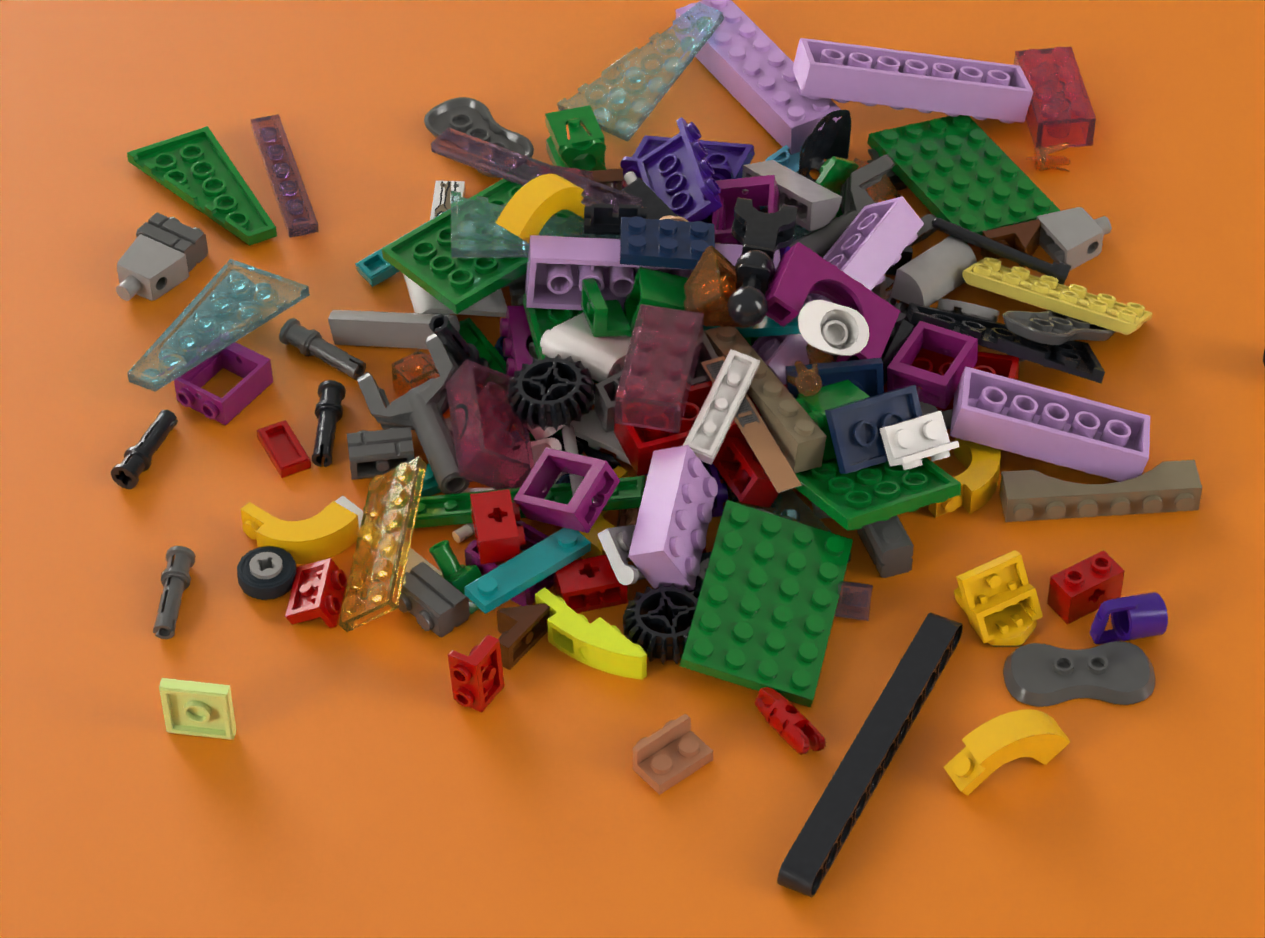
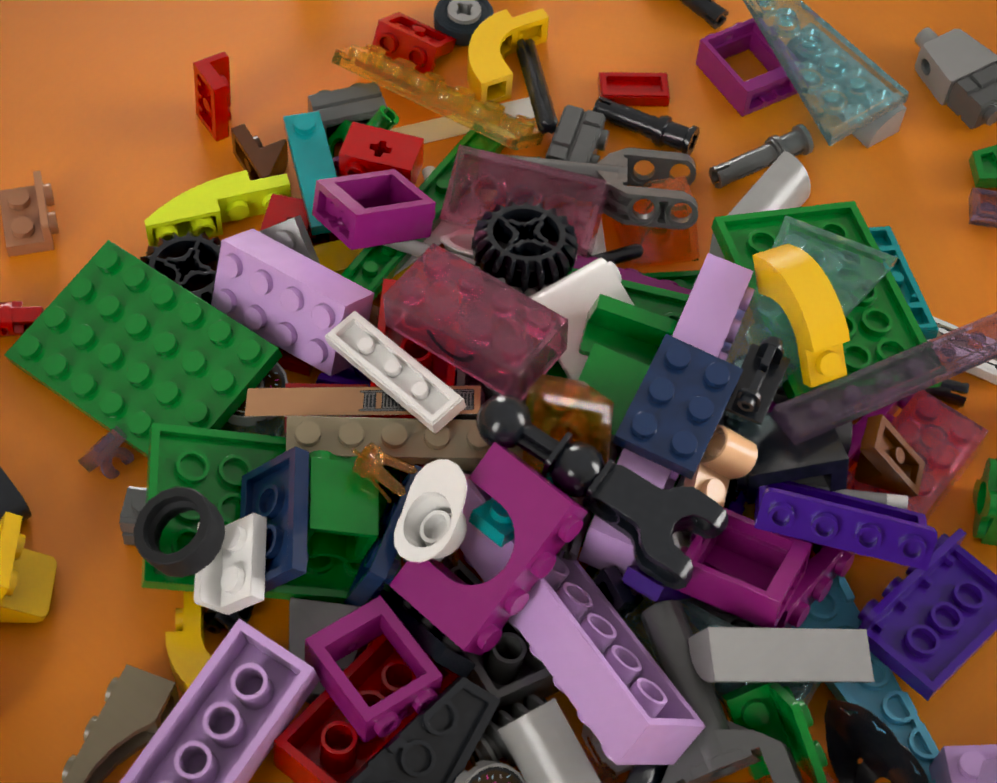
camera: 110 degrees right, 10 degrees up
black pin [429,314,490,383] -> none
none -> black tyre [134,486,225,578]
none -> black axle [516,38,558,134]

